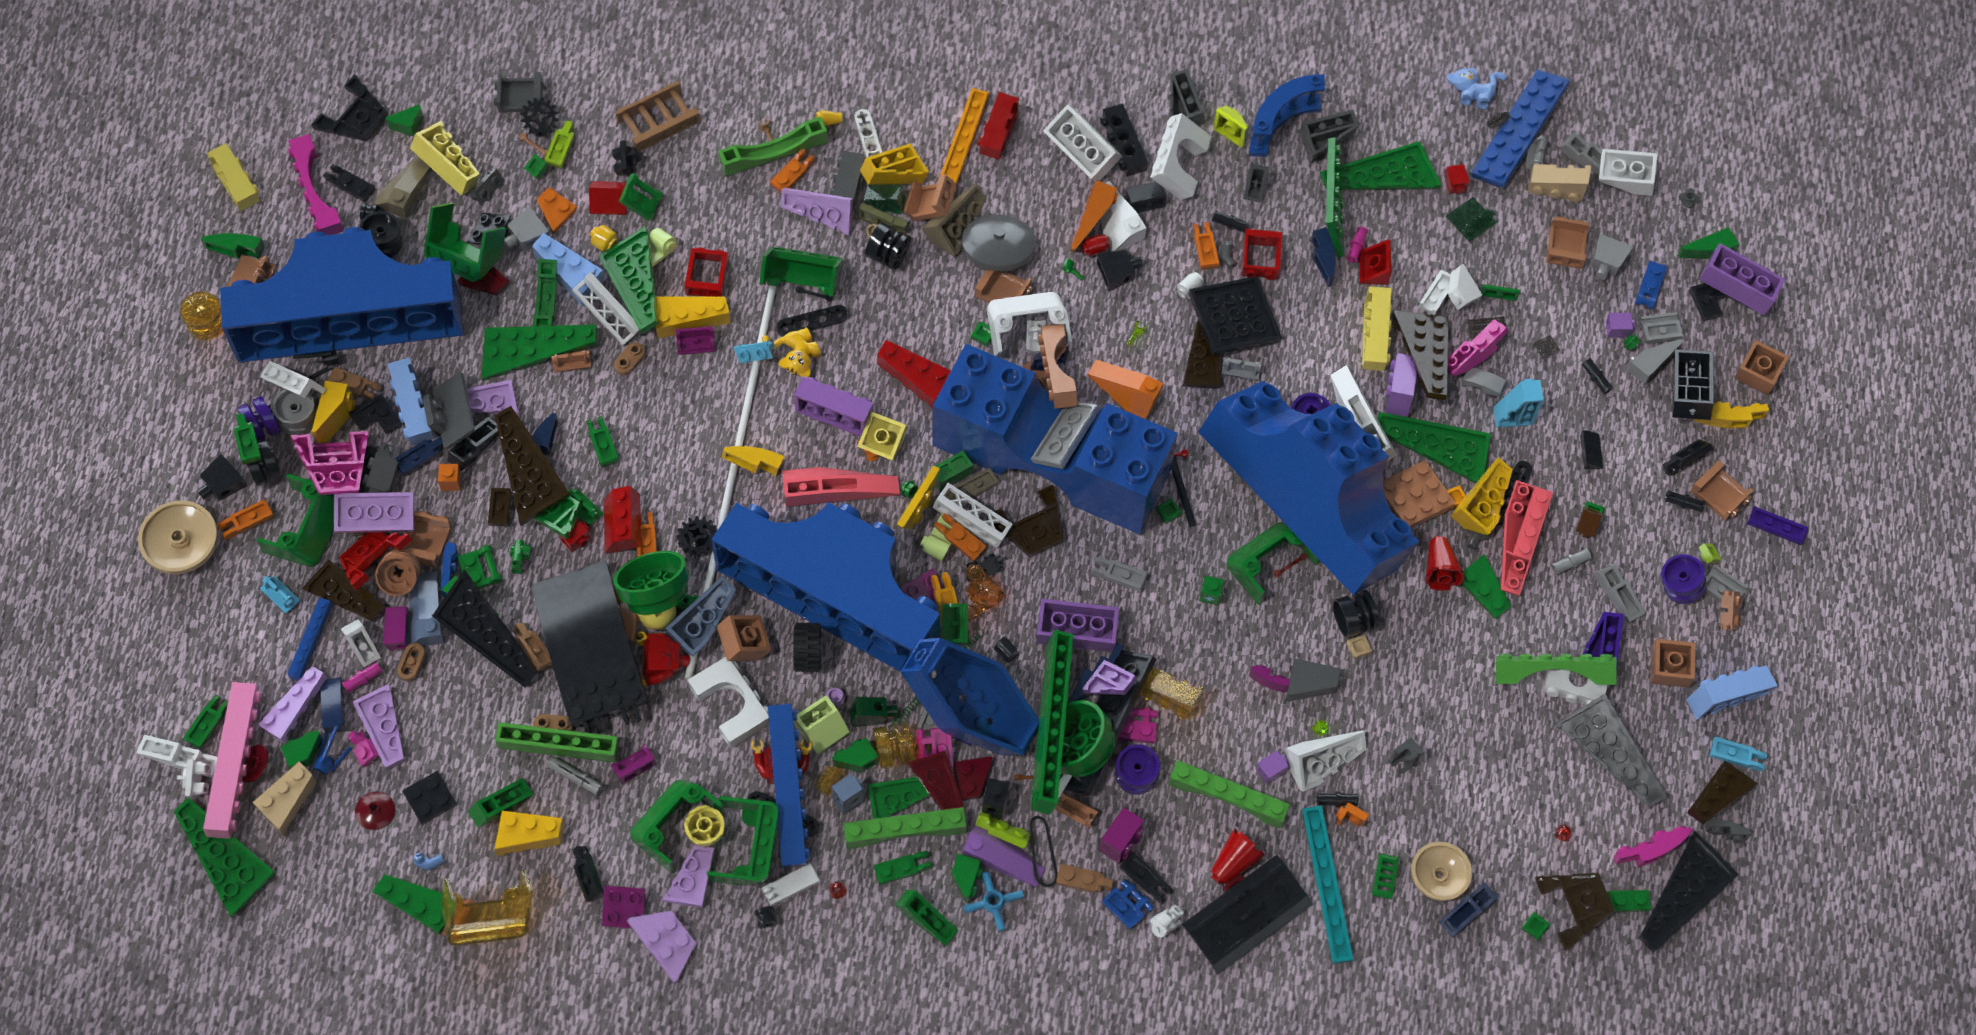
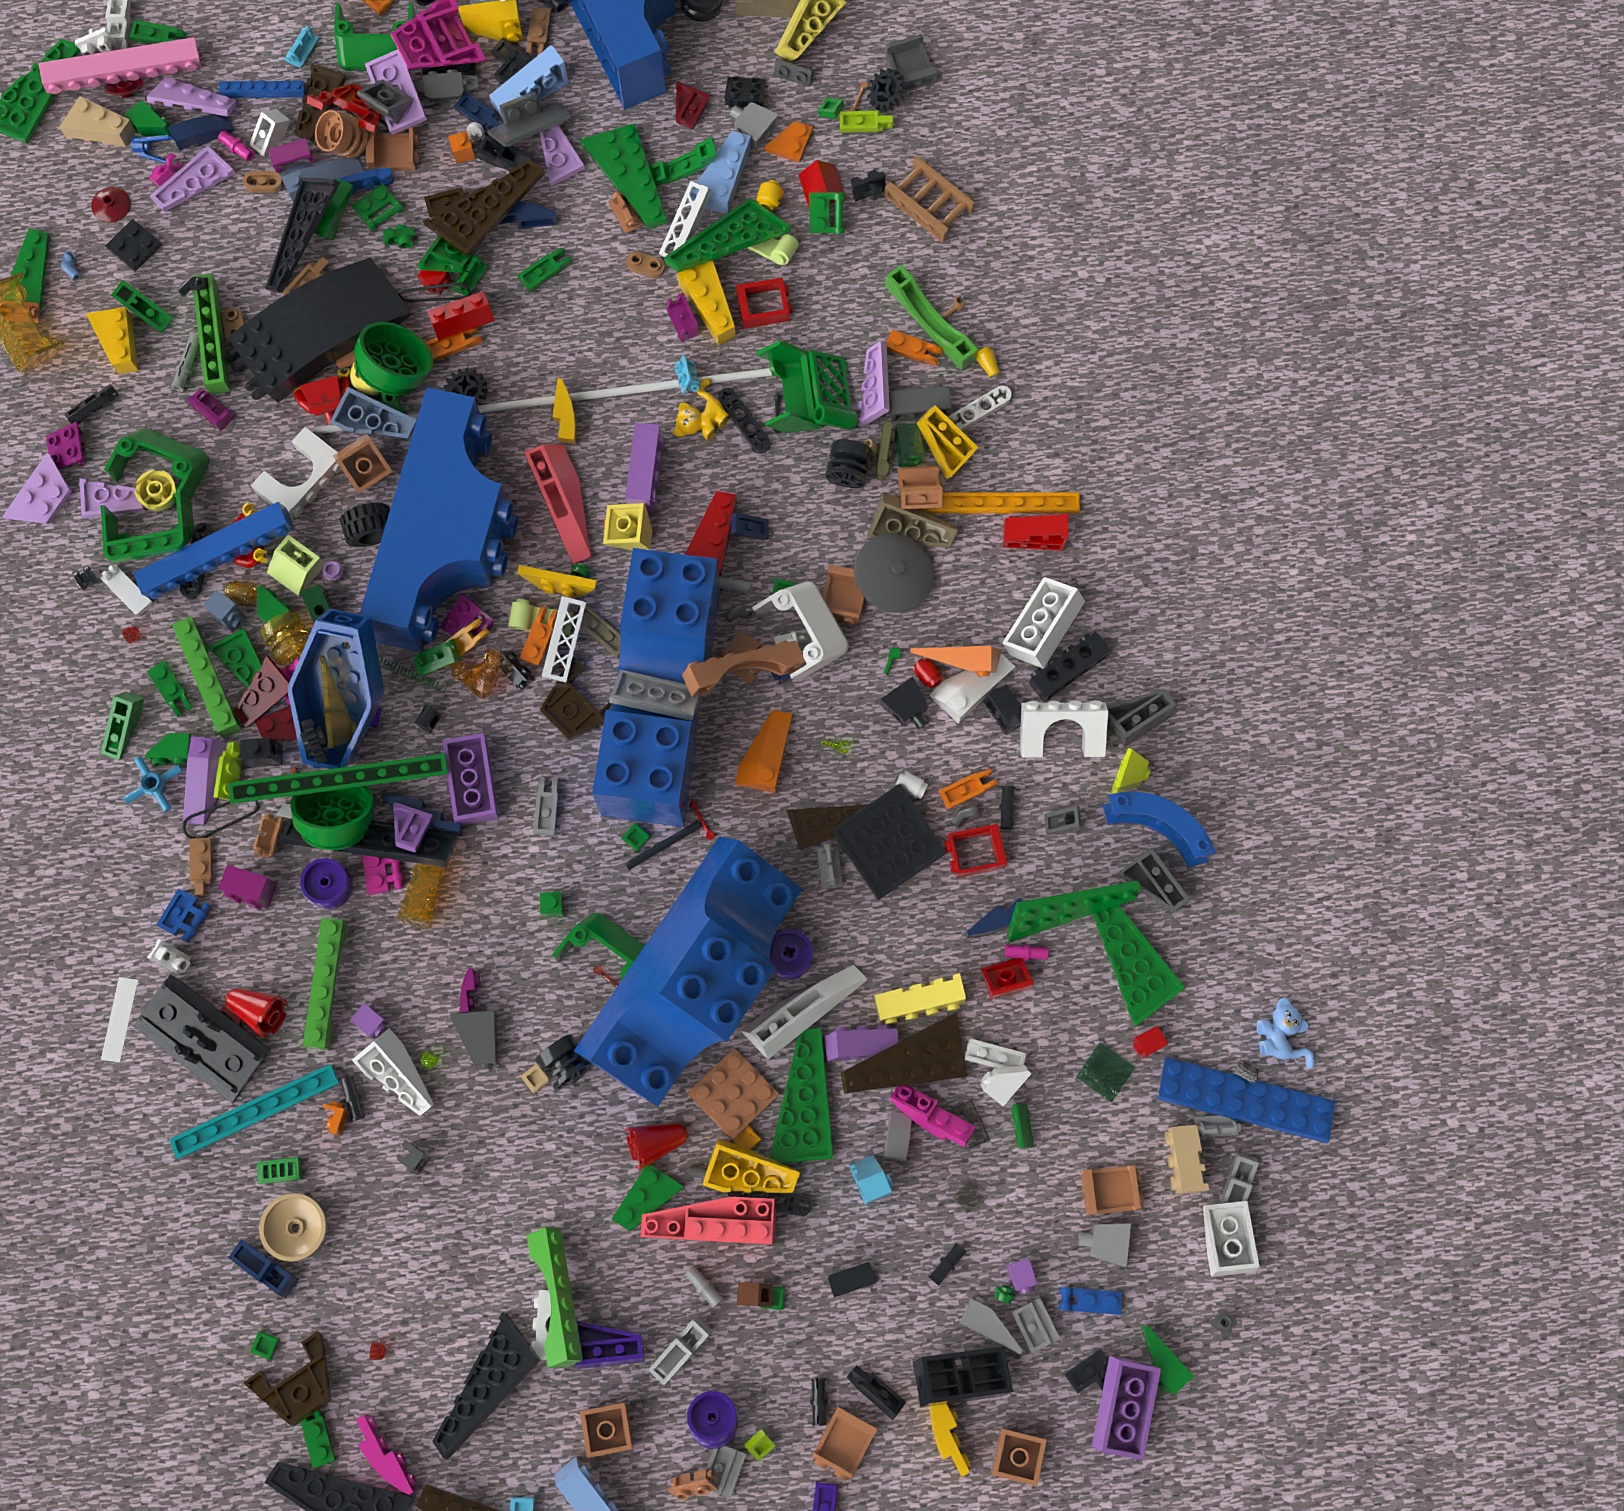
camera: 75 degrees right, 10 degrees up
green windscreen [424,202,506,282] -> none
green hinge [936,450,973,491] -> none
black hinge [1119,852,1174,904] -> none
none -> white sticker [101,977,138,1062]
none -> black arm [177,277,206,297]
none -> black gear [300,718,330,764]
none -> clear yellow wedge [320,655,356,748]
none -> dark grey slope [357,79,413,124]
none -> black piece [398,283,471,302]
none -> white piece [466,122,485,141]
none -> dark blue plate [731,513,769,540]
none -> green piece [808,350,858,430]

